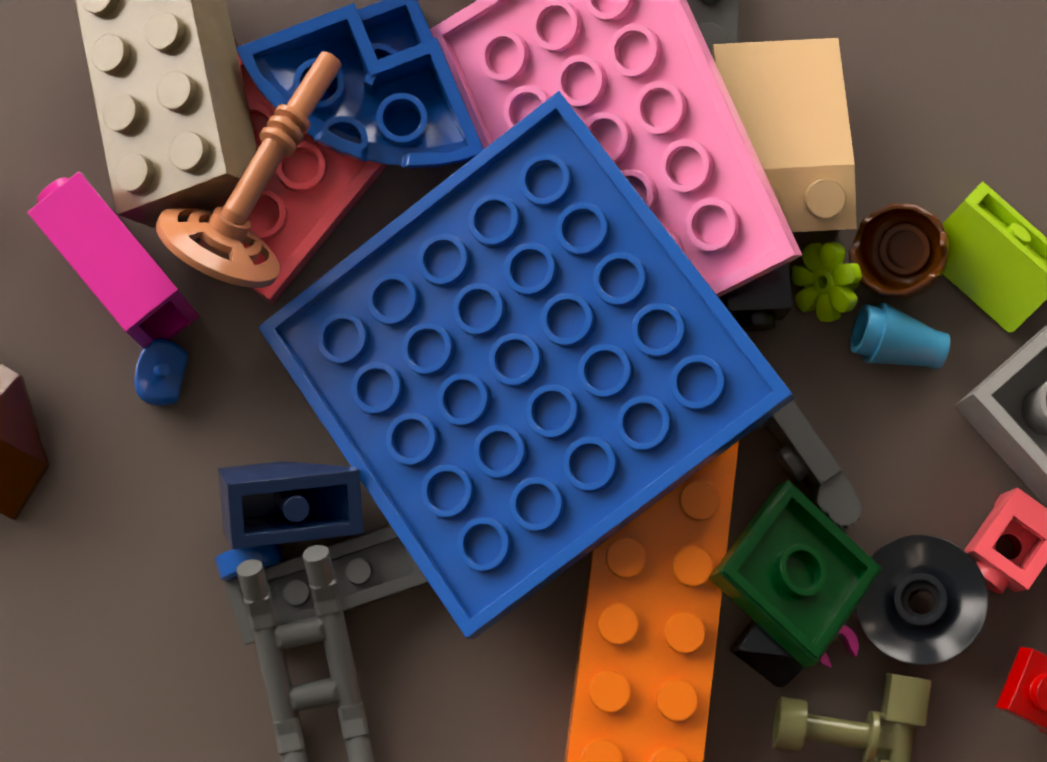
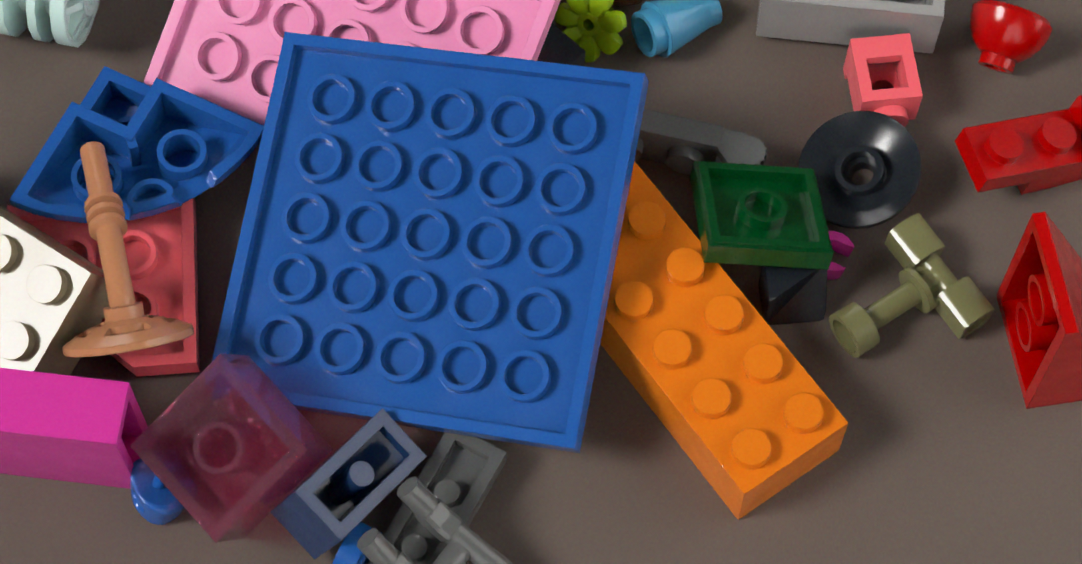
camera: 40 degrees left, 15 degrees down
none -> clear pink brick [130,353,333,543]

